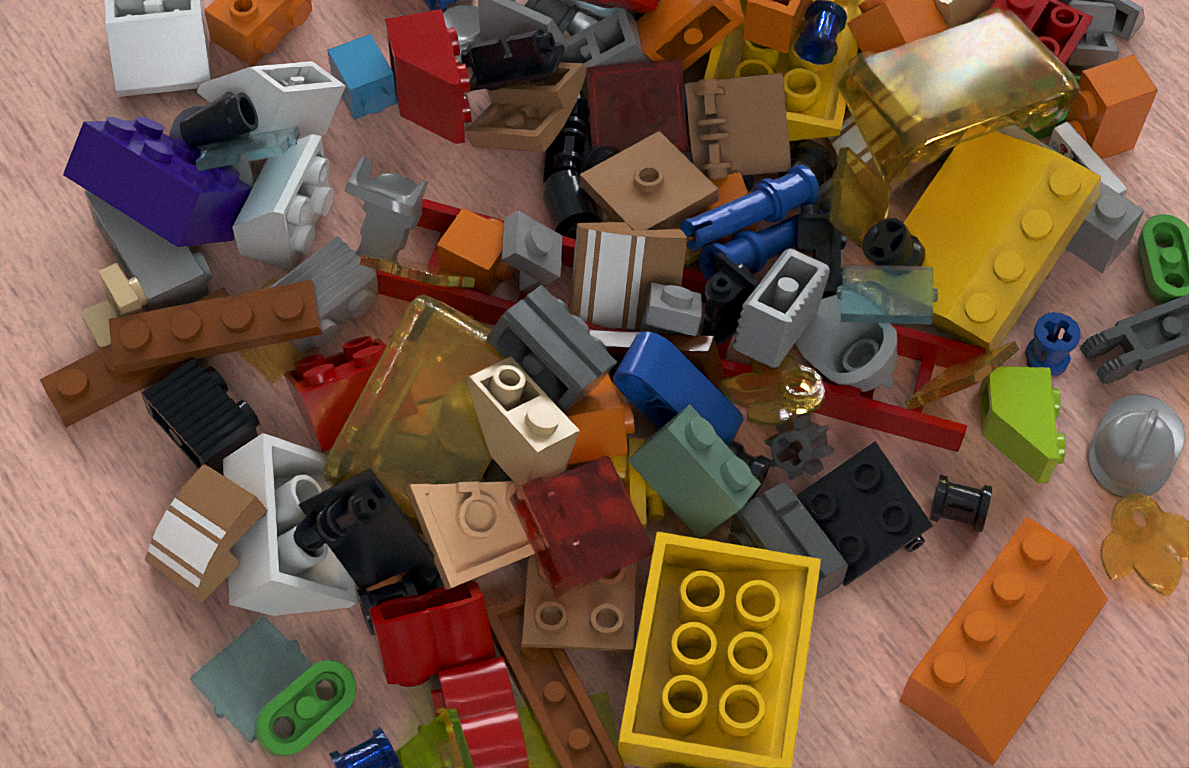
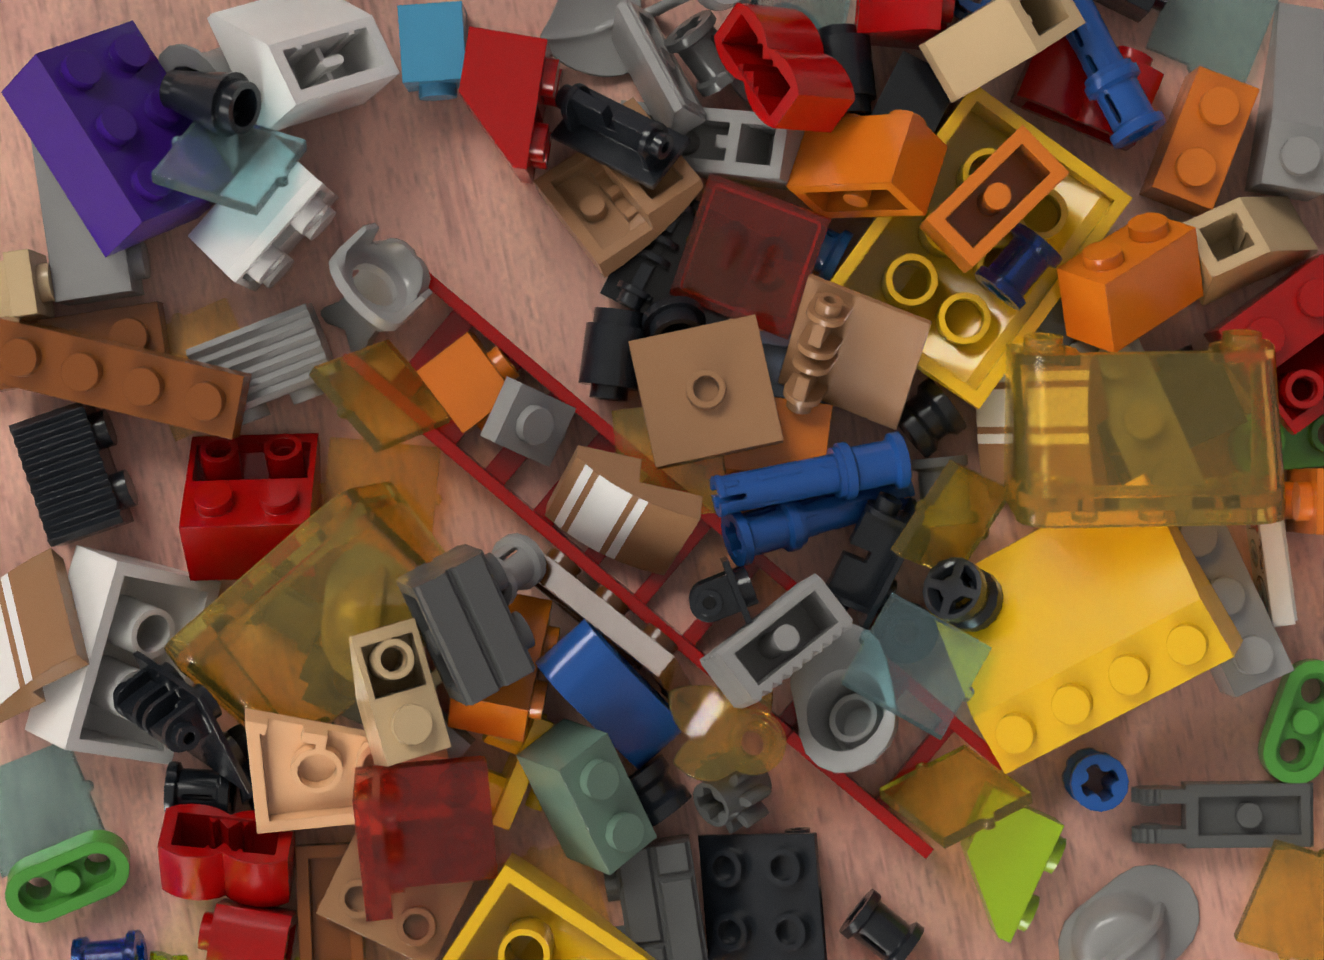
camera: 25 degrees right, 30 degrees up
light grey bracket [640,282,701,336] -> none

